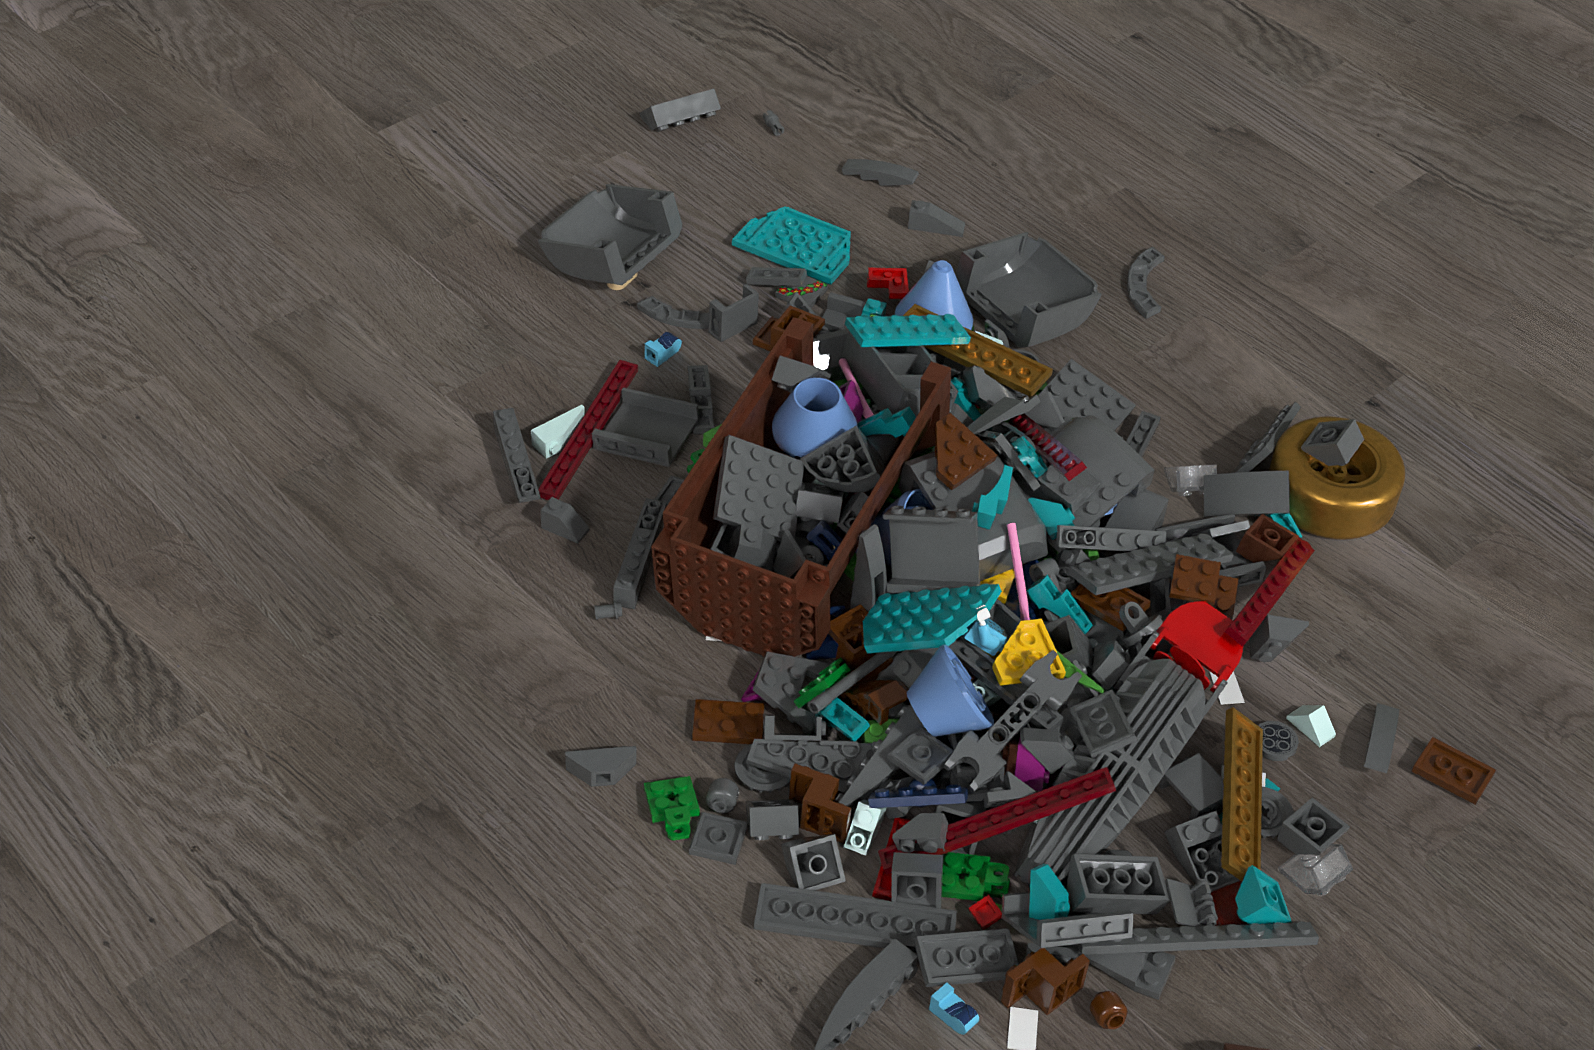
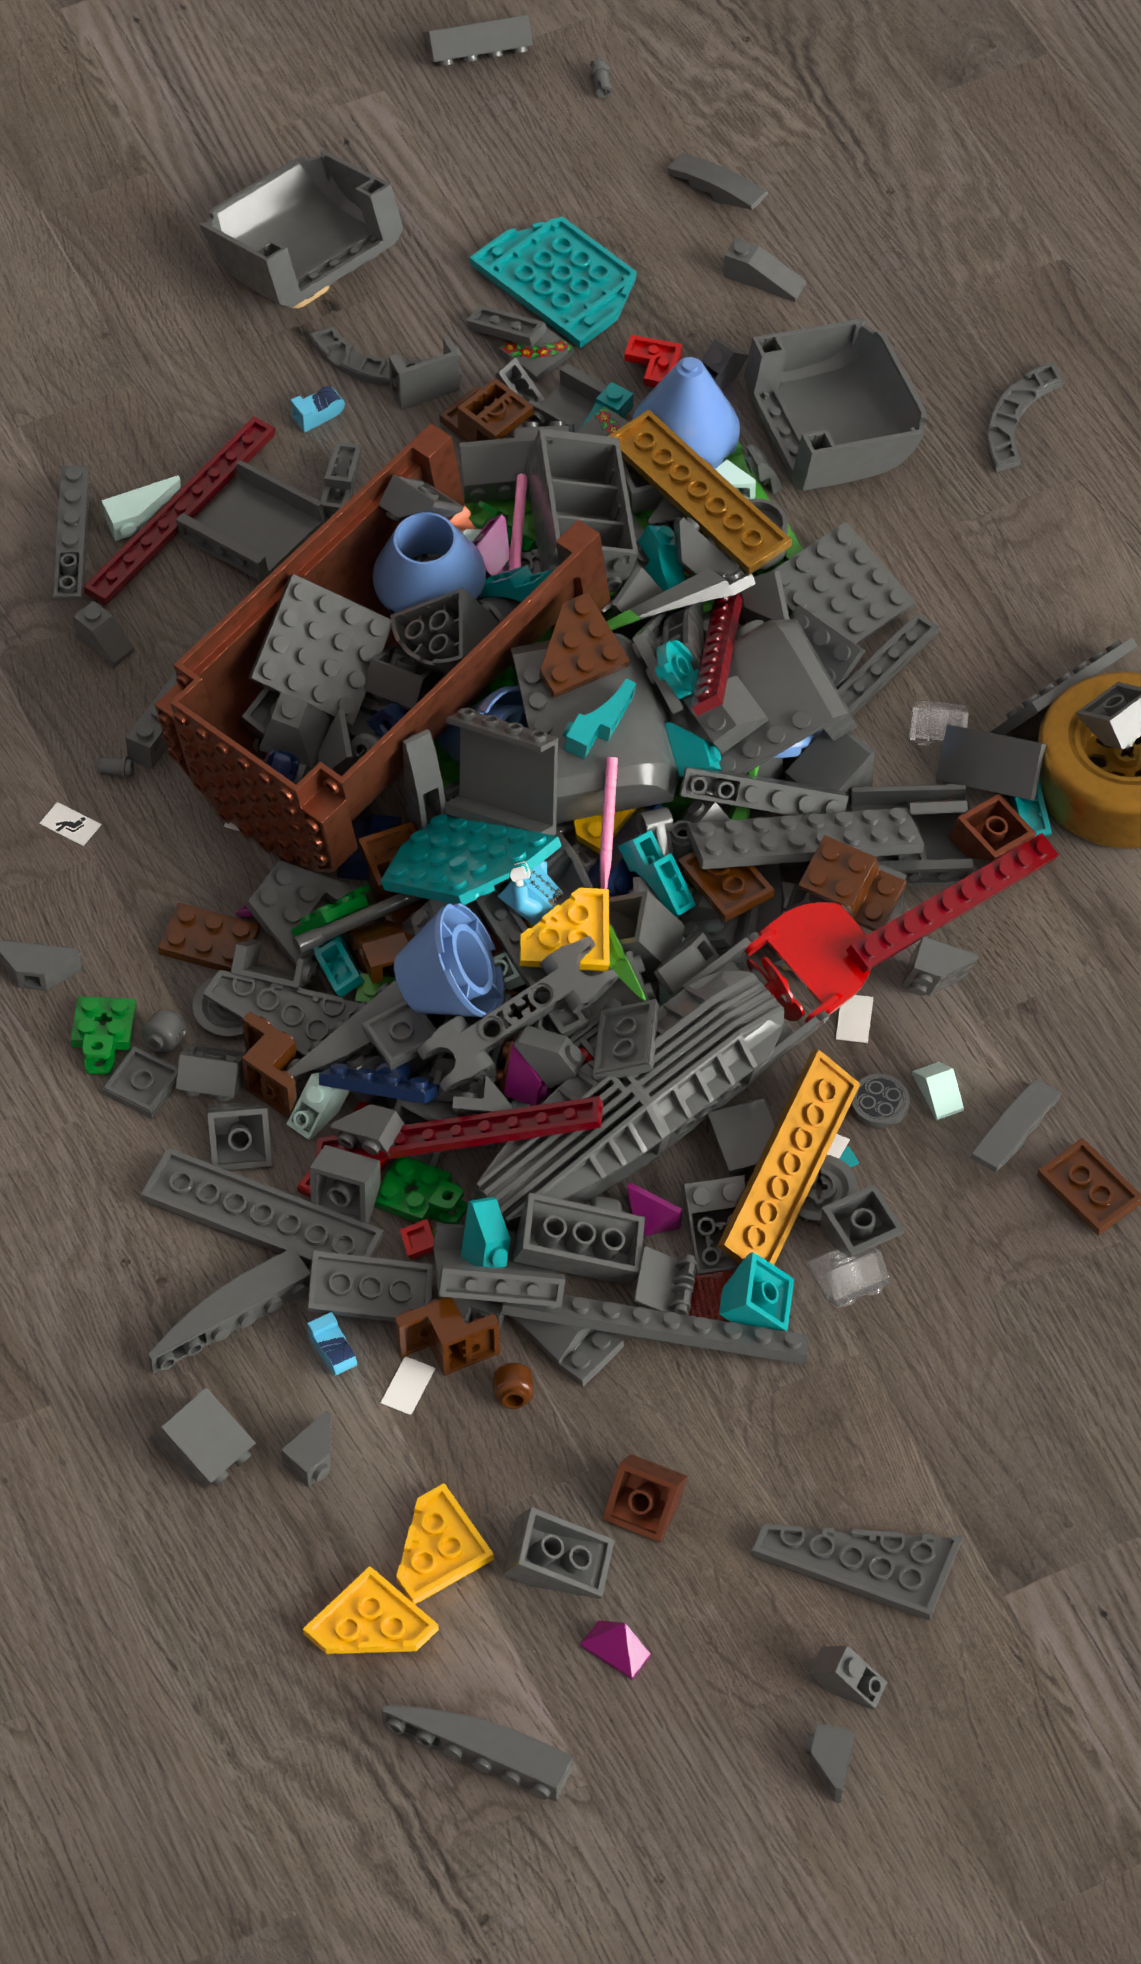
camera: 20 degrees right, 10 degrees up
teal plate [845,314,971,347] -> none
dark grey tile [1119,602,1163,646] -> none
none -> white sticker [39,802,102,846]
none -> magenta slope [627,1182,682,1237]

